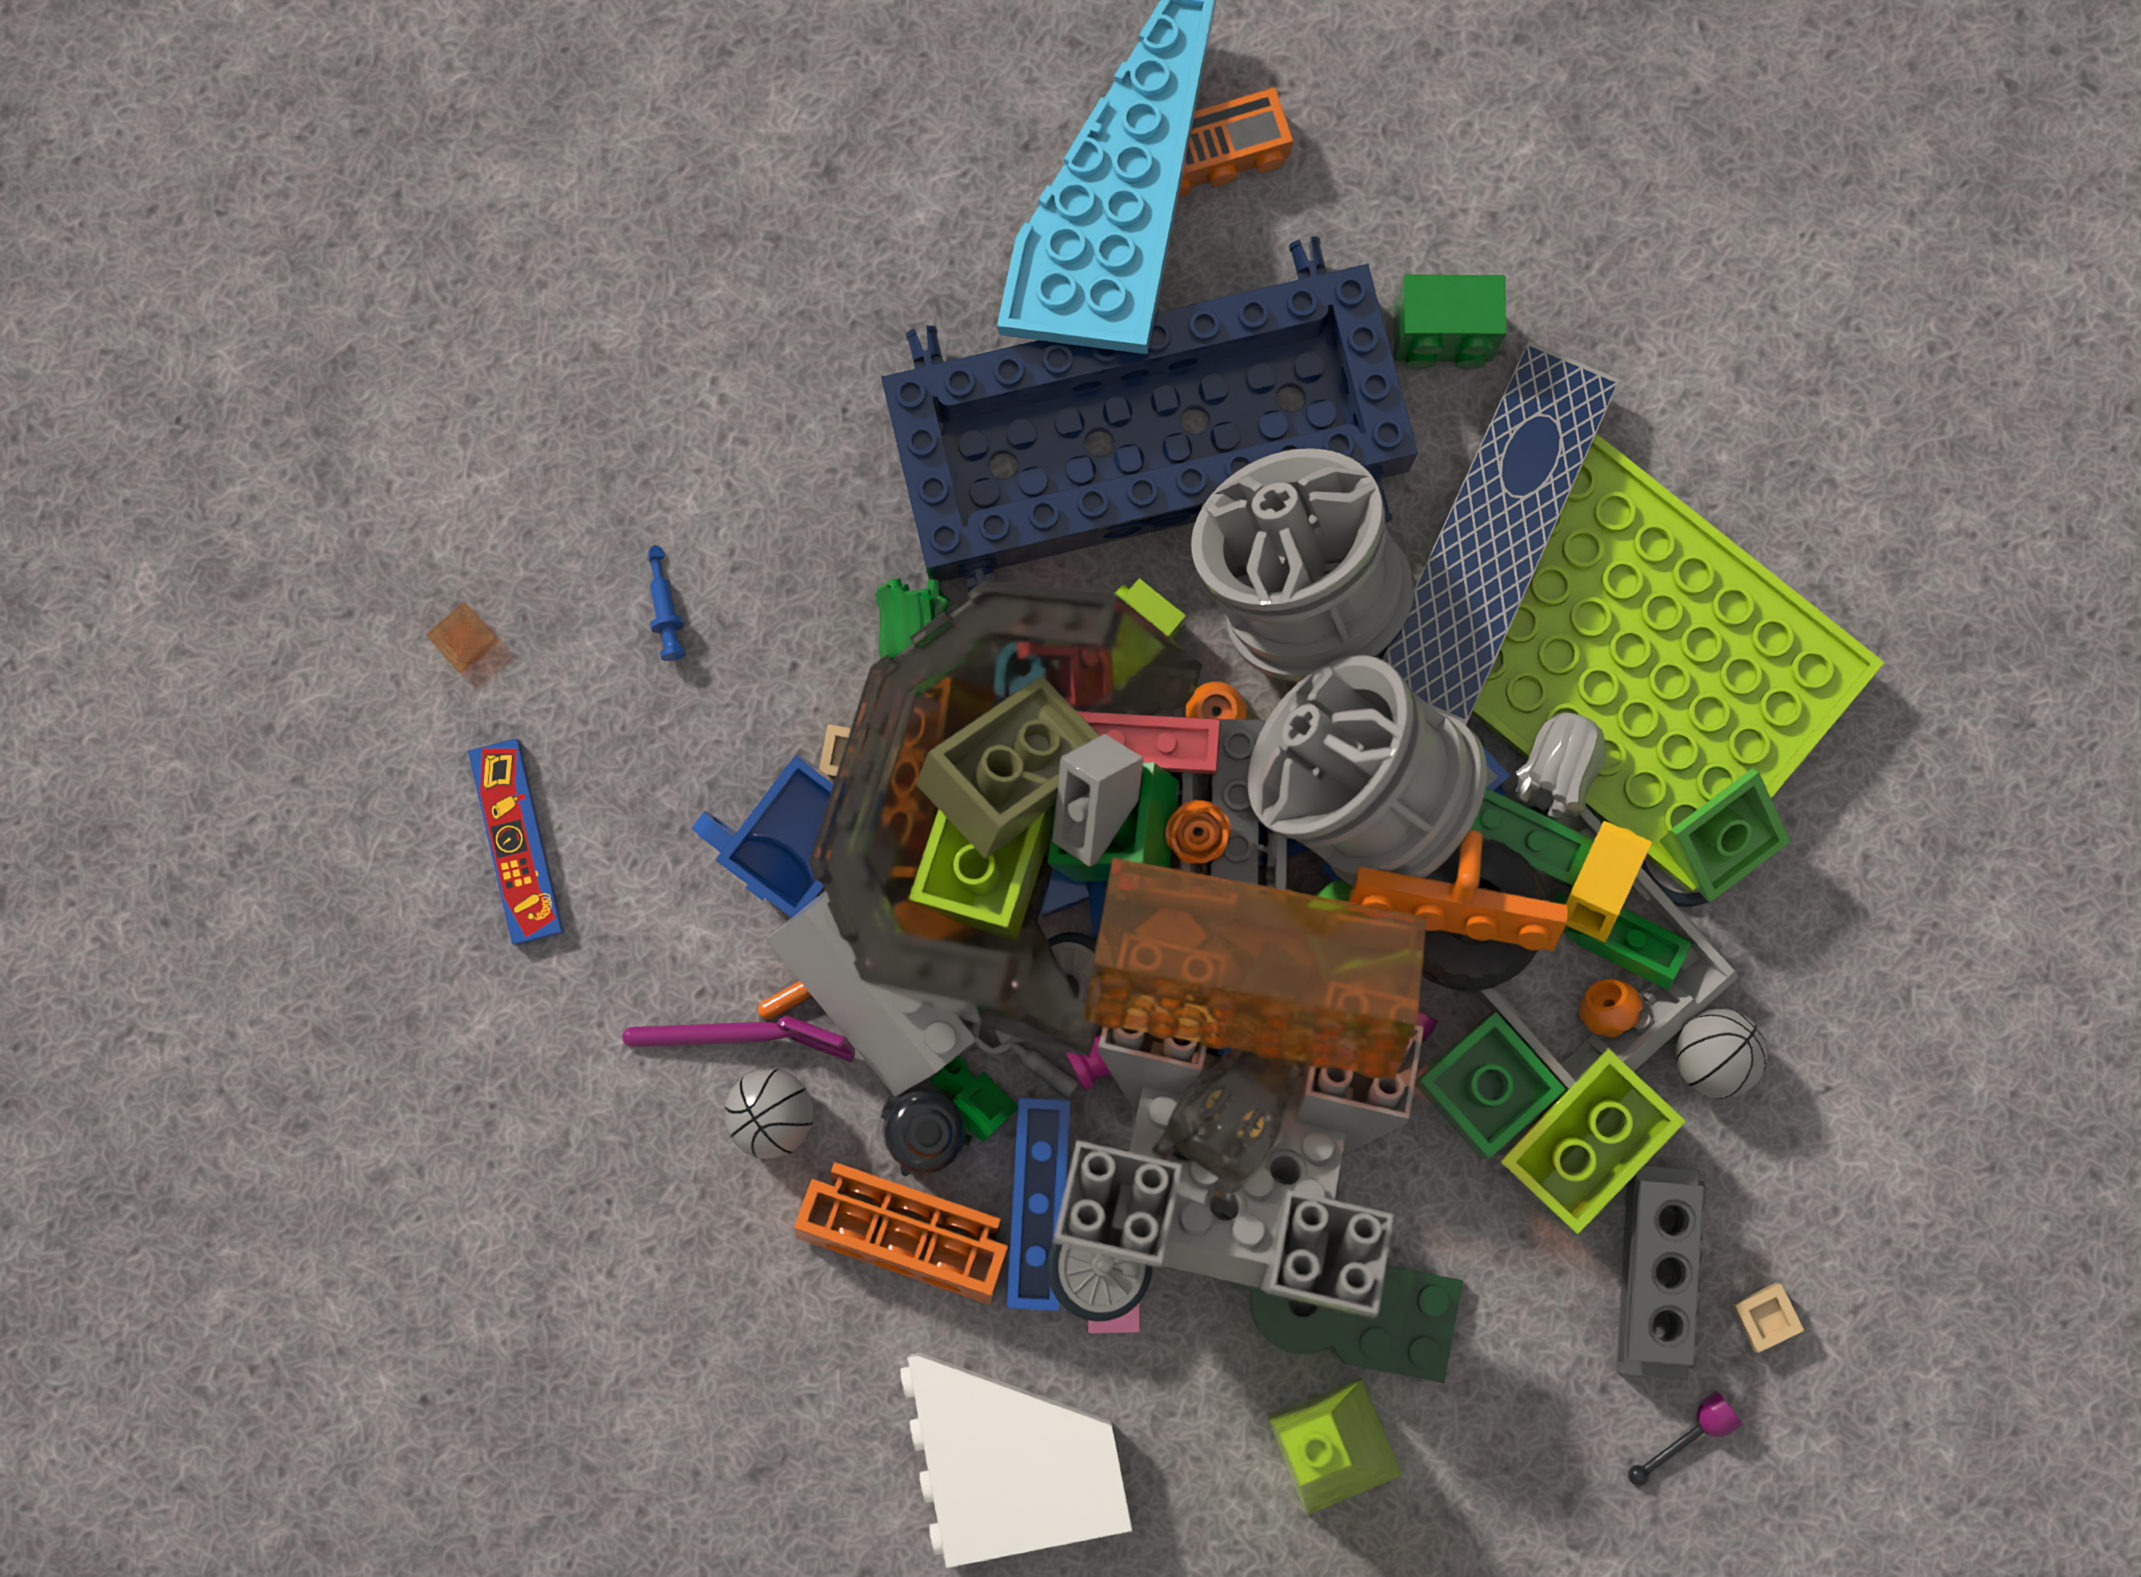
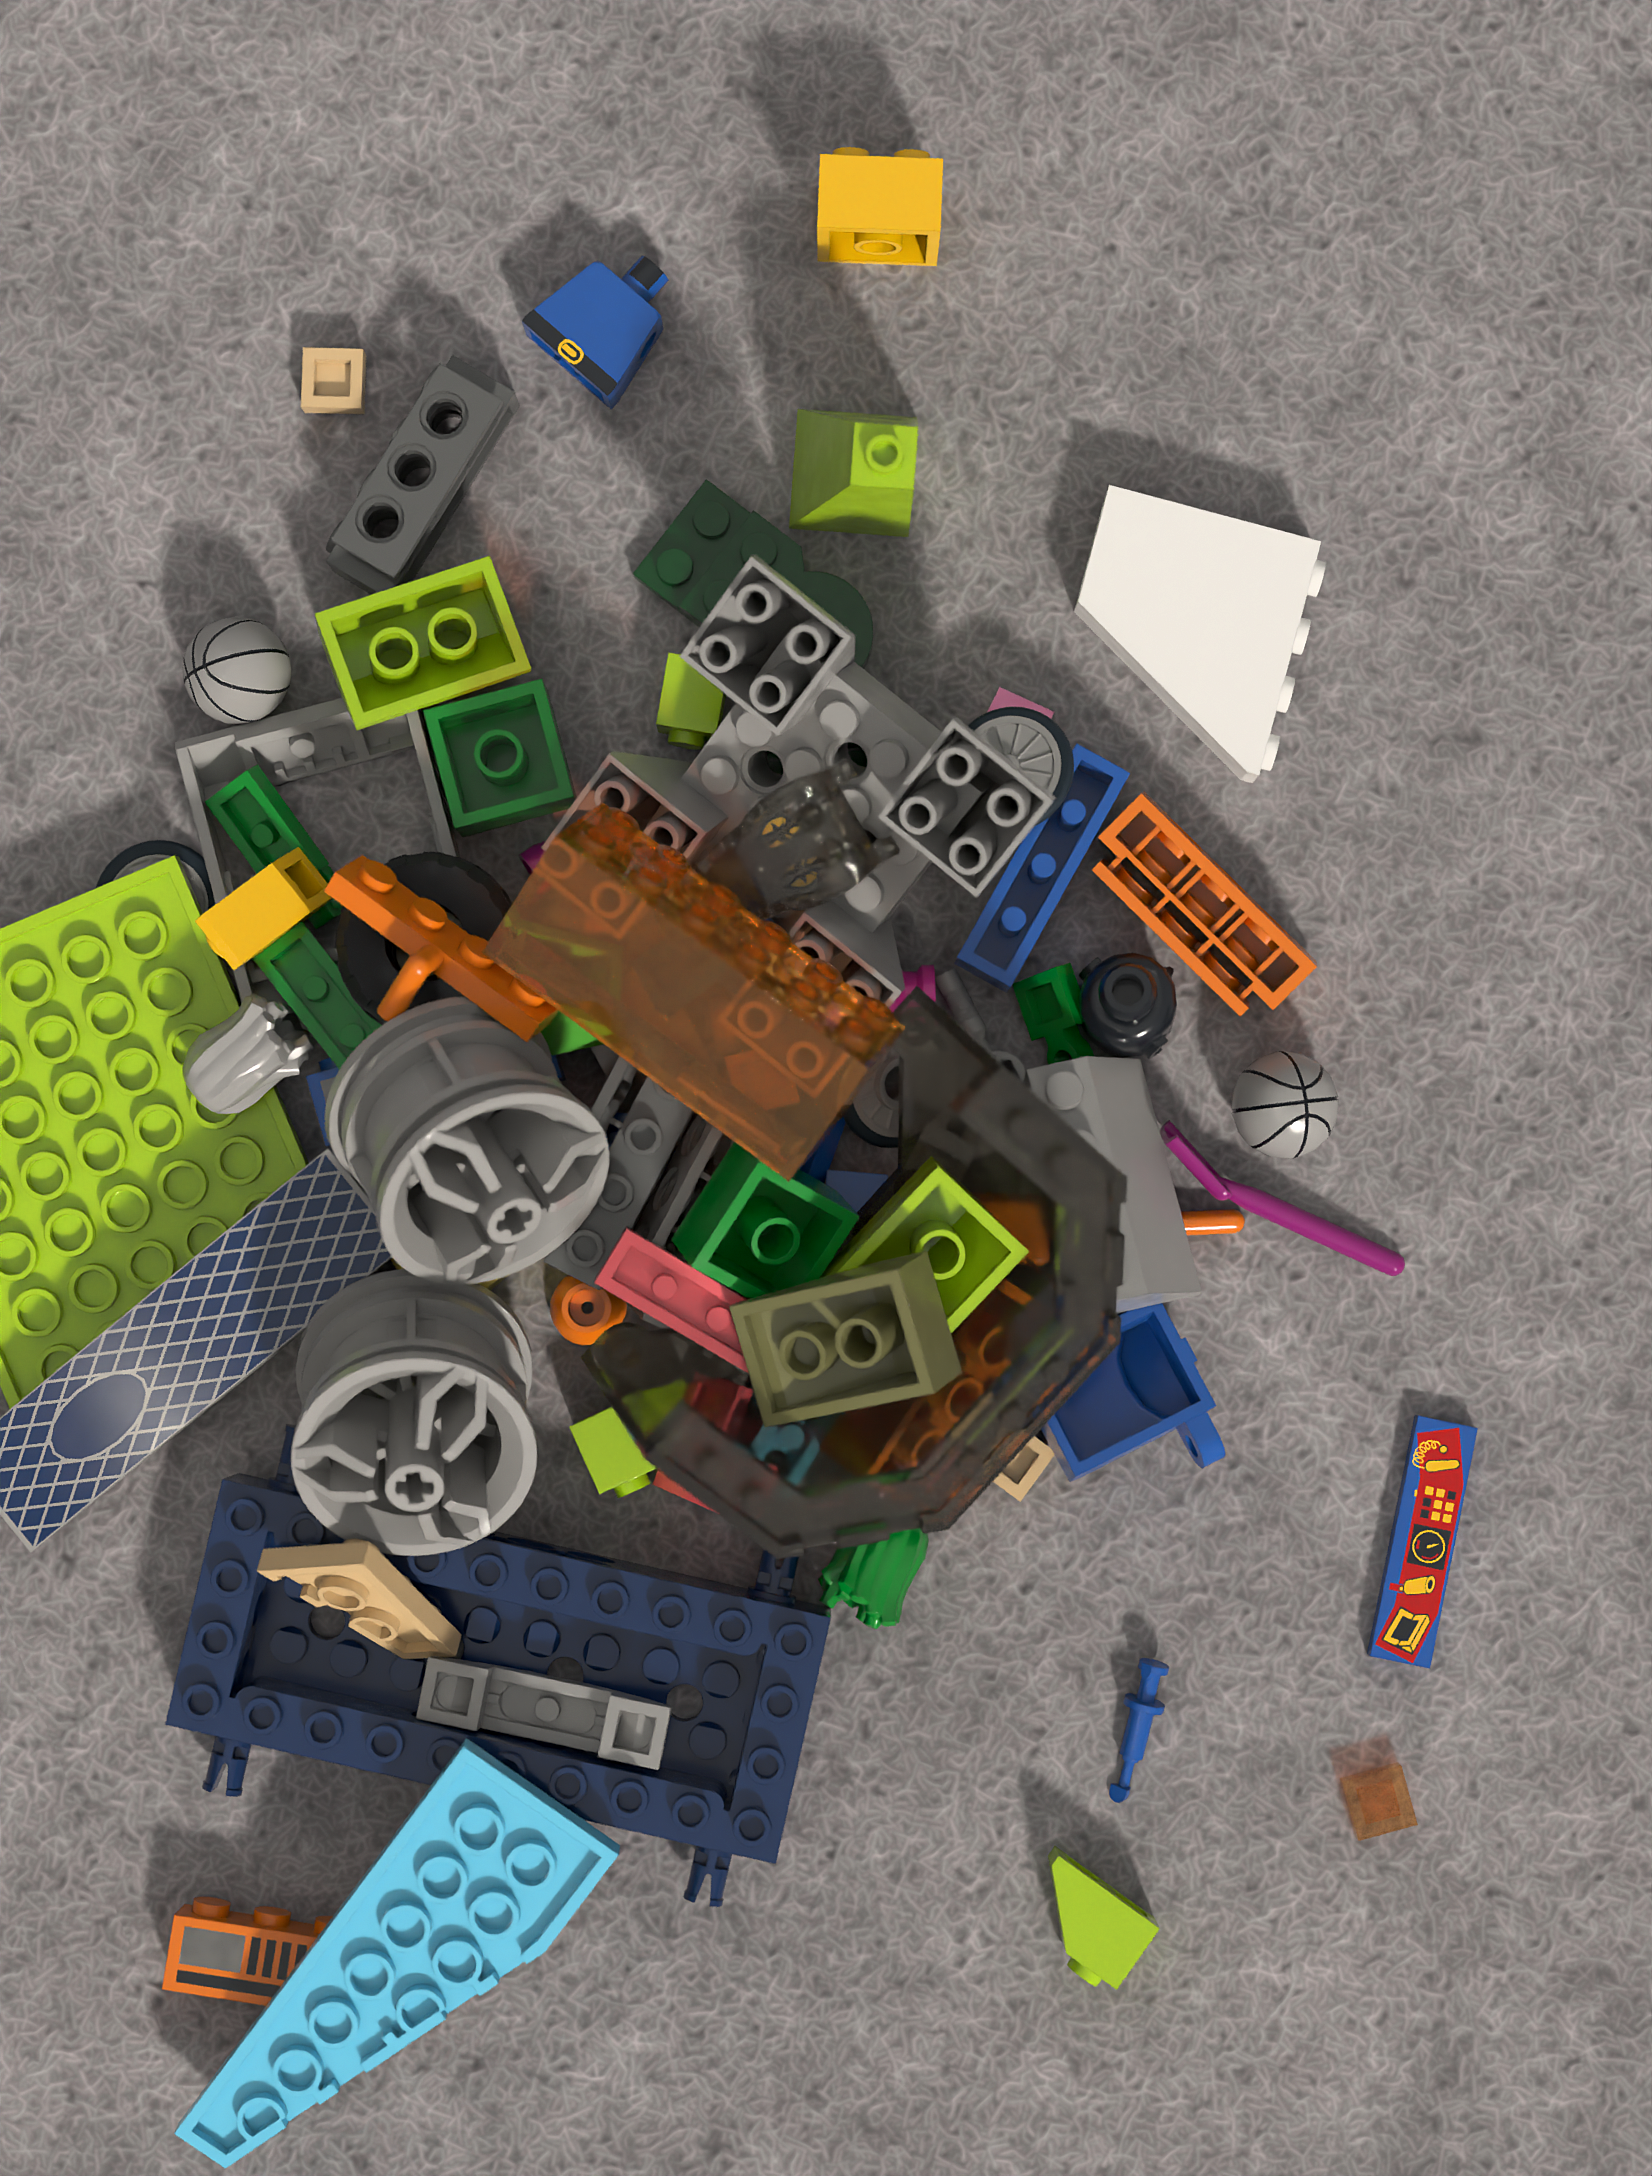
camera: 155 degrees left, 5 degrees up
light grey slope [1052,734,1143,867] -> none
orange plate [1166,800,1232,864] -> none
green brick [1394,274,1506,369] -> none
orange plate [1578,979,1643,1038] -> none
hinge [1628,1390,1743,1486] -> none
bright green slope [1659,768,1791,903] -> none
none -> tan wing [257,1539,462,1659]
none -> light grey slope [416,1656,672,1770]
none -> blue torso [522,255,668,410]
none -> lime brick [656,652,726,750]
none -> lime slope [1048,1846,1160,1990]

